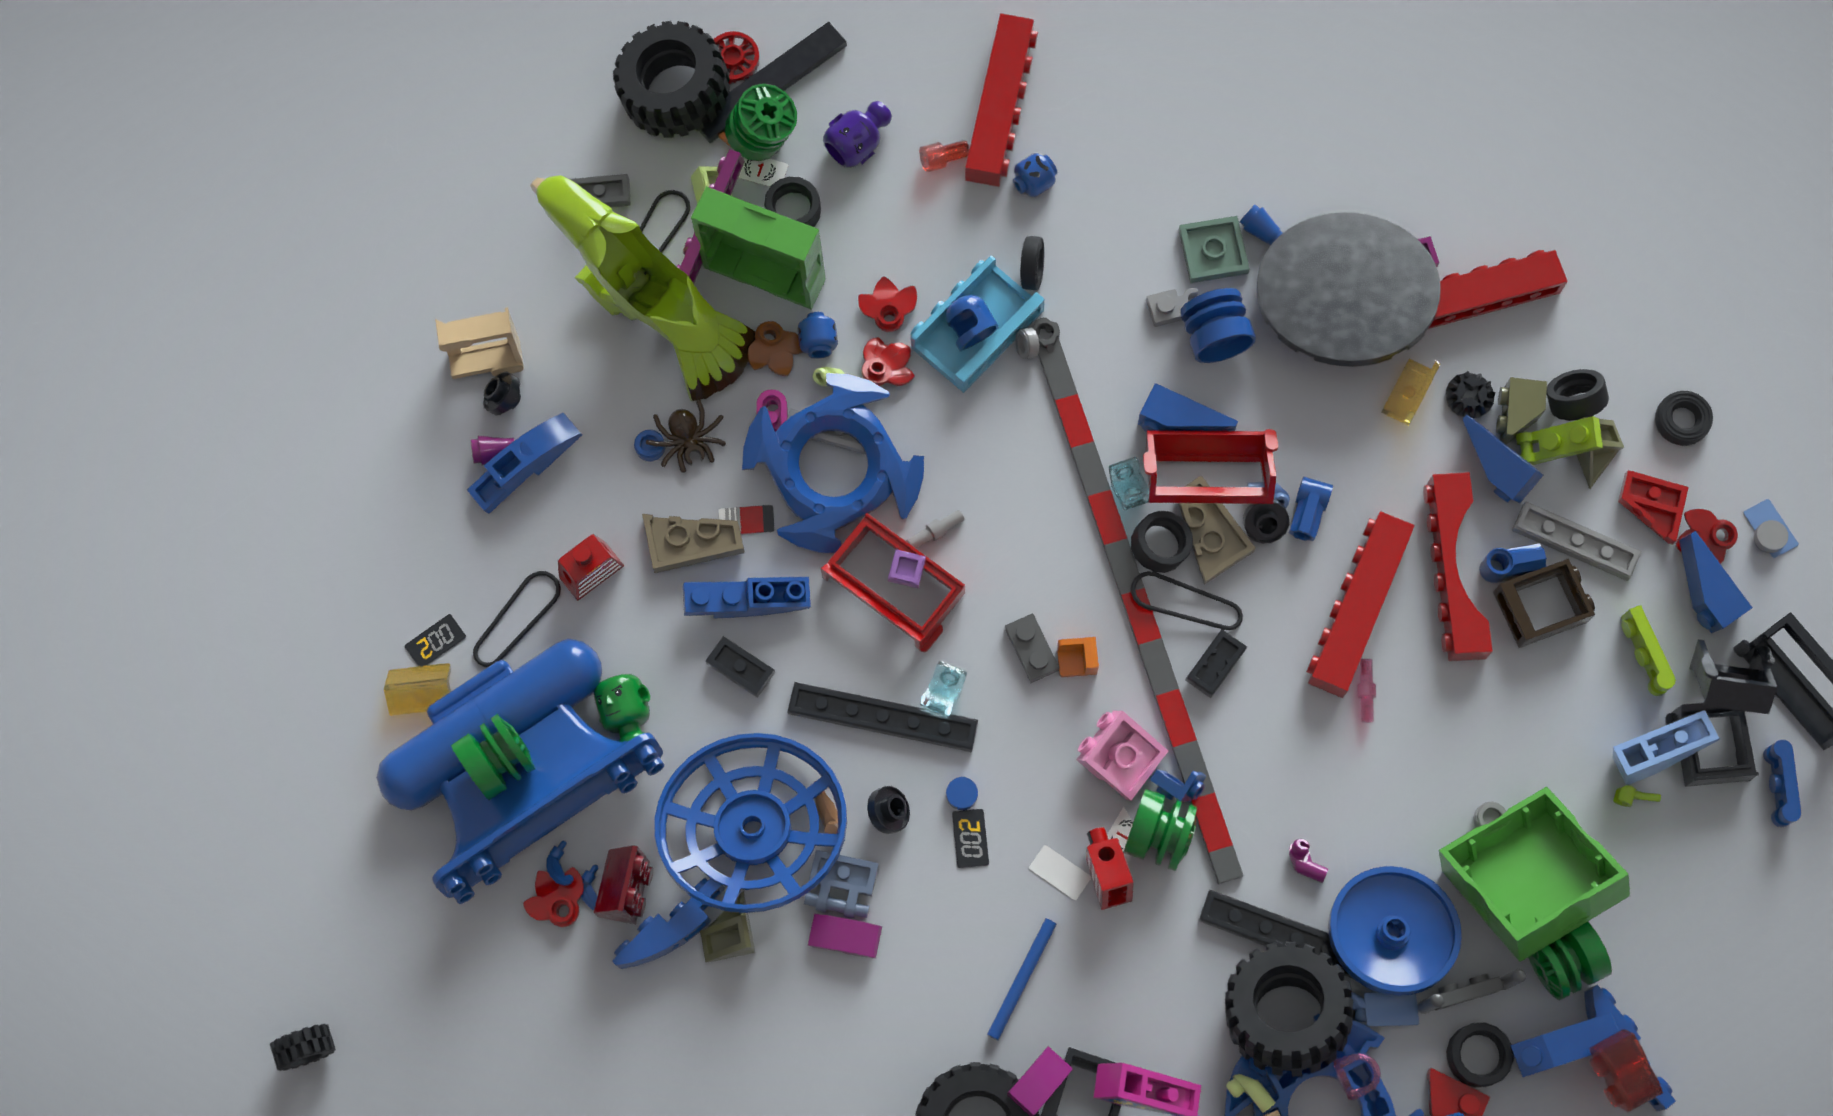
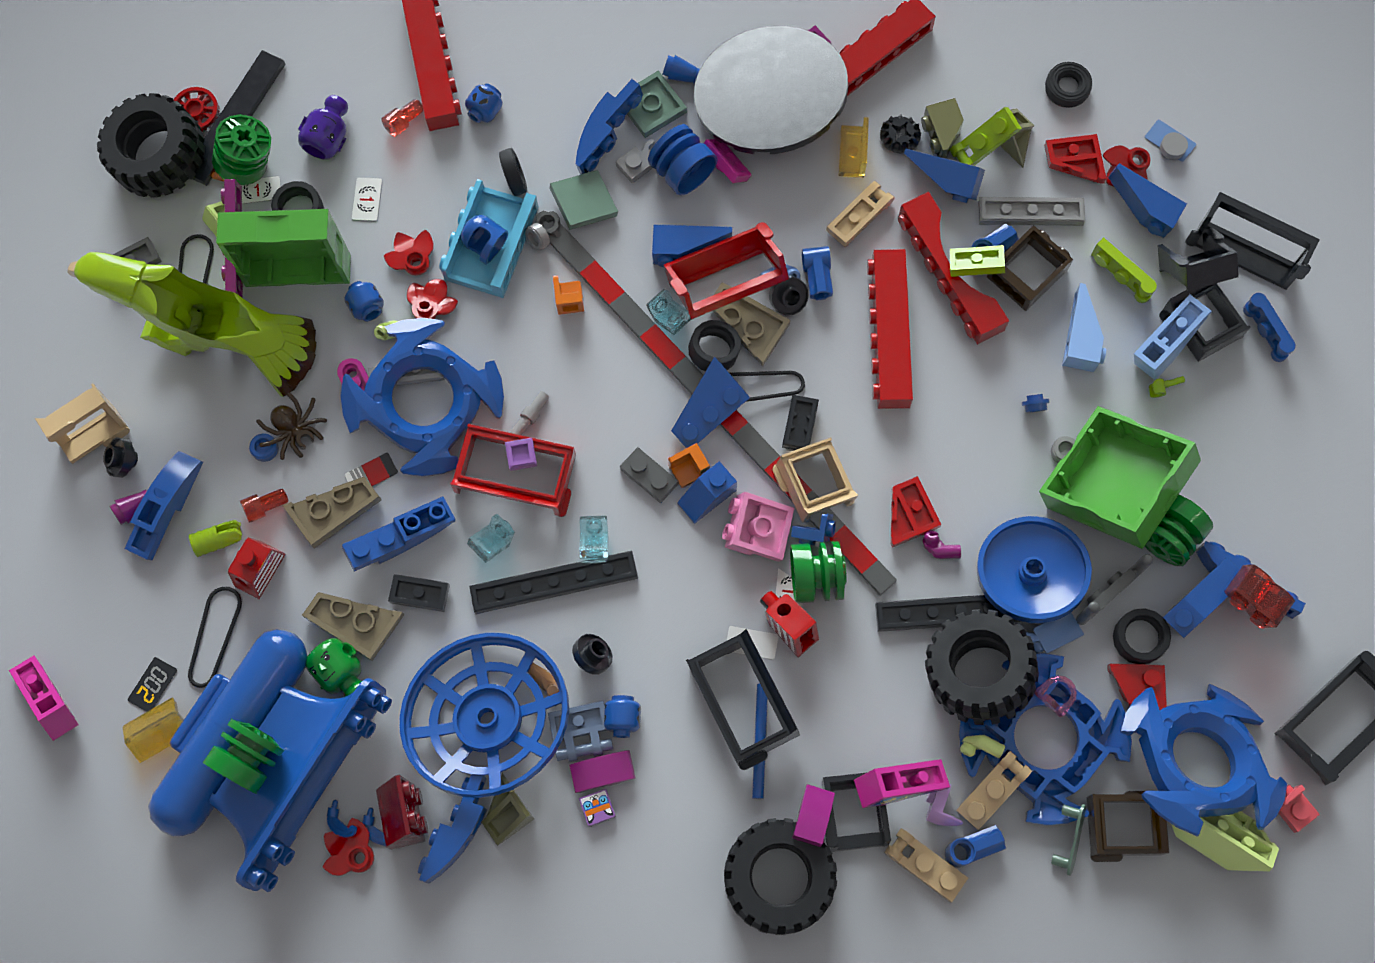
camera: 25 degrees left, 0 degrees up
dark orange plate [748,321,803,376] -> none
blue tile [946,777,978,810] -> none
black sticker [952,809,989,868] -> none
clear pink bar [1357,659,1377,723] -> none
black tyre [1546,369,1609,421] -> none
none -> dark pink slope [9,655,79,741]
none -> lime hinge [189,520,242,557]
none -> clear red piece [240,489,288,523]
none -> dark tan wing [302,592,404,661]
none -> white sticker [352,178,382,221]
none -> clear light blue bracket [467,514,515,563]
none -> sand green tile [549,170,618,230]
none -> orange panel [553,276,584,315]
none -> blue slope [575,79,643,174]
none -> tile [579,789,616,827]
none -> blue head [604,695,641,738]
none -> blue wing [671,356,750,448]
none -> blue slope [677,461,737,524]
none -> black piece [686,629,800,770]
none -> dark pink plate [704,139,752,183]
none -> tan piece [772,437,858,523]
none -> tan plate [826,181,895,247]
none -> red wing [890,476,942,548]
none -> plate [950,245,1005,277]
none -> blue plate [1022,394,1049,413]
none -> light blue slope [1062,283,1106,372]

